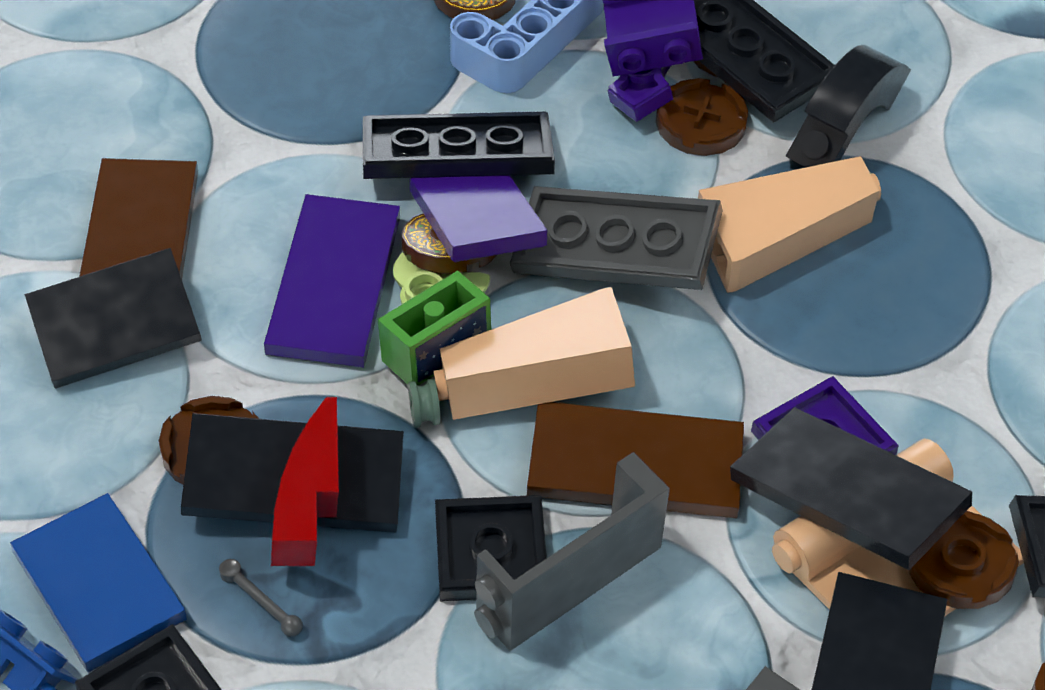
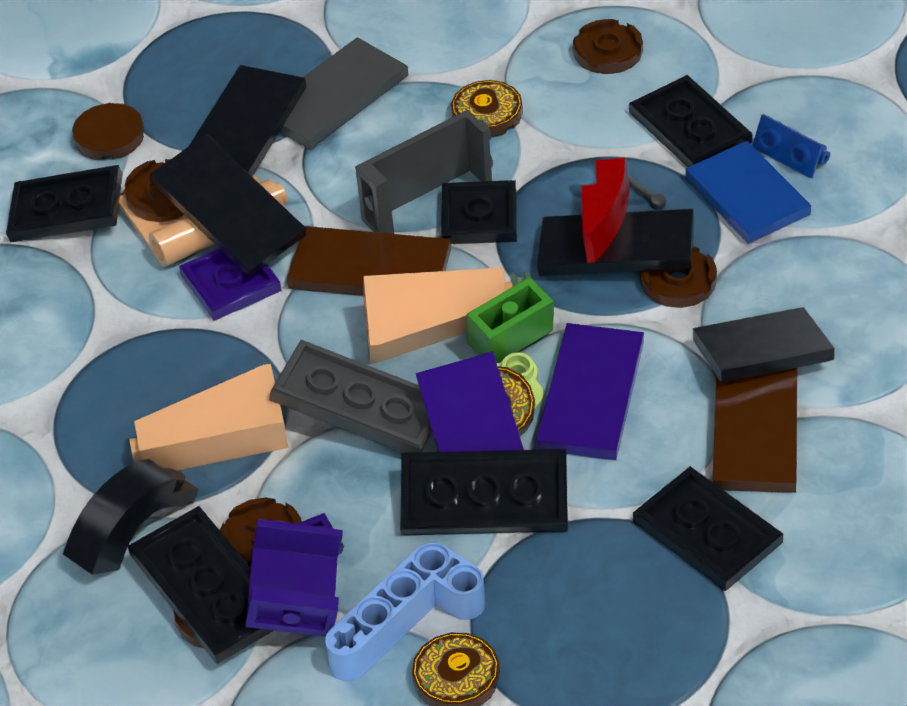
camera: 170 degrees left, 5 degrees down
none -> black tile [633,466,783,591]

